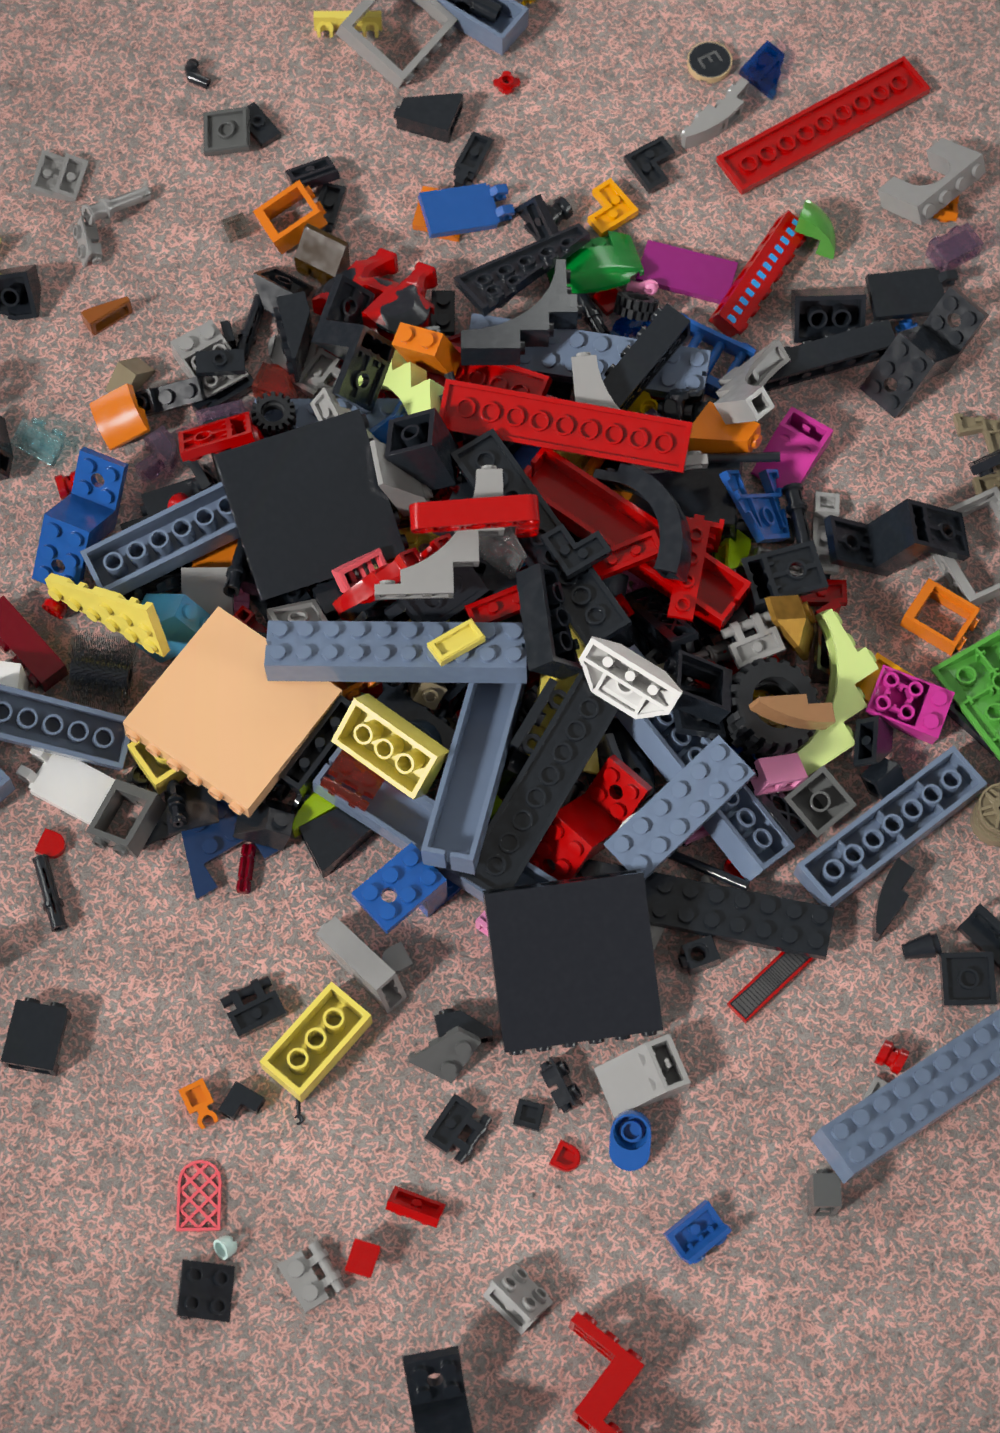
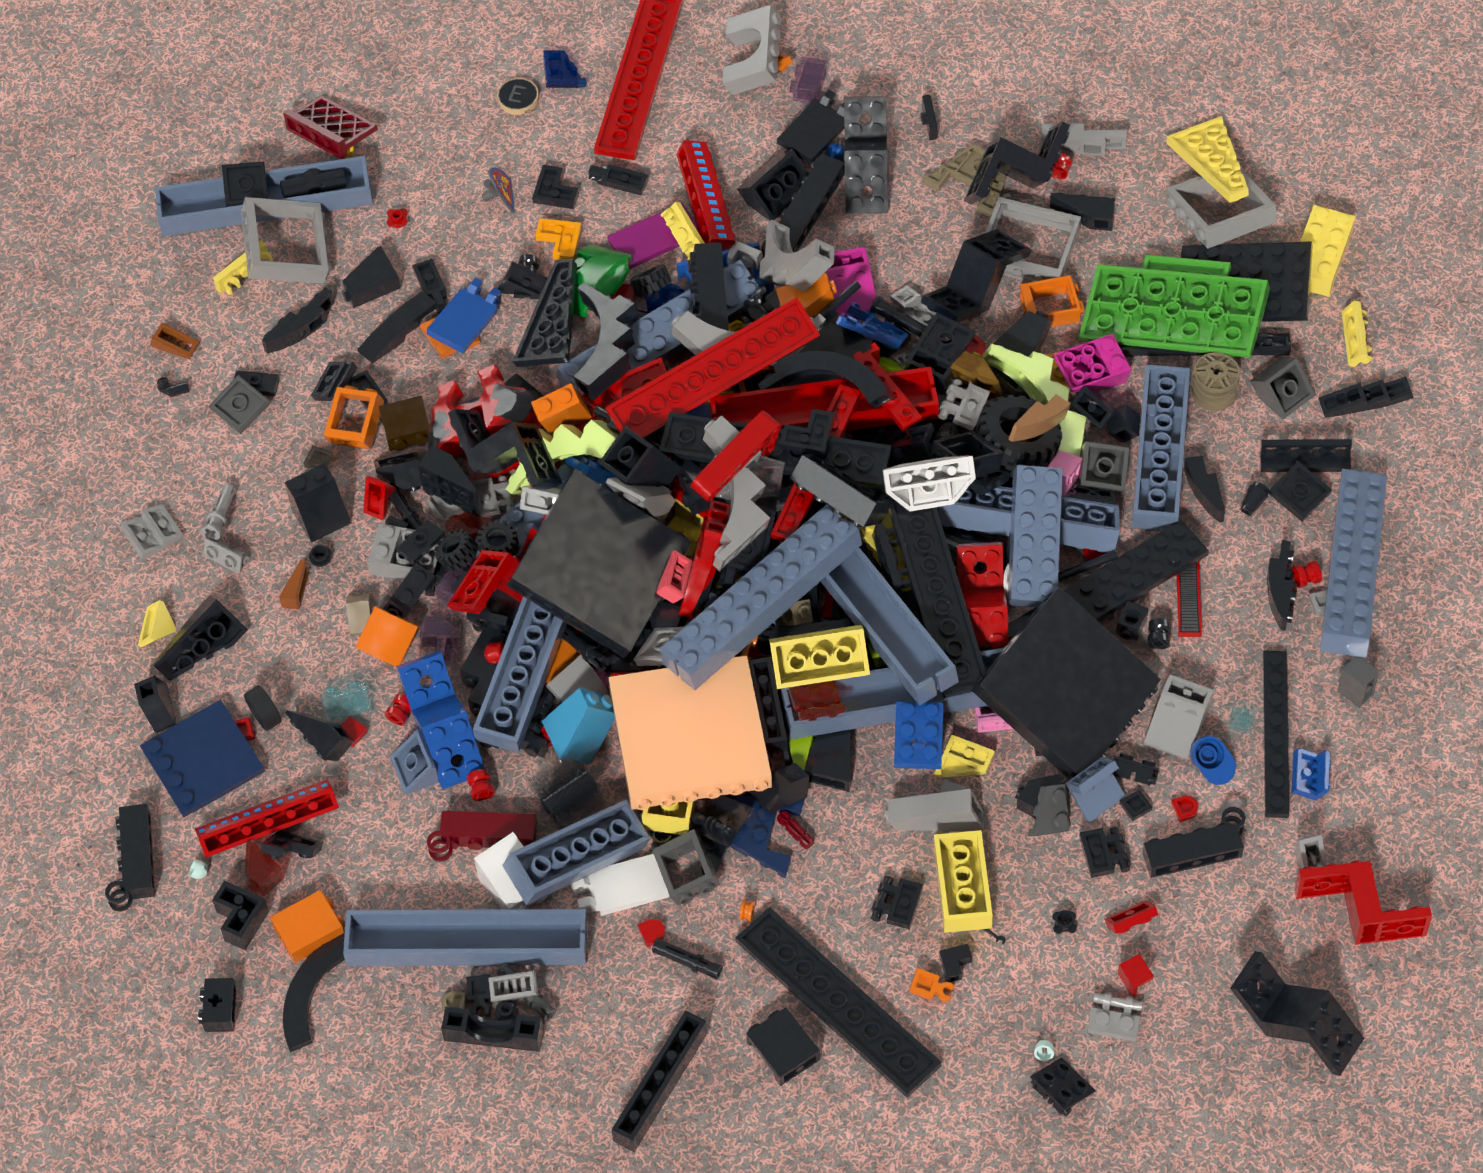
camera: 40 degrees left, 10 degrees down
light yellow wing [45,573,170,657] -> none
coral window [176,1160,223,1232] -> none
light yellow tile [427,618,486,667] -> none
light grey bracket [482,1264,553,1335] -> none
bright pink arm [626,279,659,296] -> none
light grey slope [680,77,749,149] -> none
bright green brick [795,199,836,259] -> none
none -> dark orange slope [151,323,200,359]
none -> black slope [262,287,334,354]
none -> black slope [284,463,351,543]
none -> black plate [309,545,332,567]
none -> red tile [341,716,368,748]
none -> black slope [358,291,436,364]
none -> red slope [363,476,396,520]
none -> sand blue slope [390,729,439,795]
none -> black tyre [434,529,478,572]
none -> shield [482,168,515,213]
none -> black hinge [588,164,648,196]
none -> light yellow plate [661,202,704,260]
none -> light grey bracket [727,242,762,270]
none -> black plate [735,907,942,1098]
none -> orange bush [739,899,755,922]
none -> light yellow wing [934,735,995,778]
none -> black slope [993,310,1053,357]
none -> black plate [1052,910,1077,934]
none -> sand blue bracket [1066,757,1125,822]
none -> black hinge [1142,807,1246,878]
none -> black wheel [1147,618,1171,649]
none -> clear light blue tile [1228,706,1256,734]
none -> black plate [1263,650,1289,818]
none -> black slope [1267,540,1297,631]
none -> light grey slope [1295,834,1327,869]

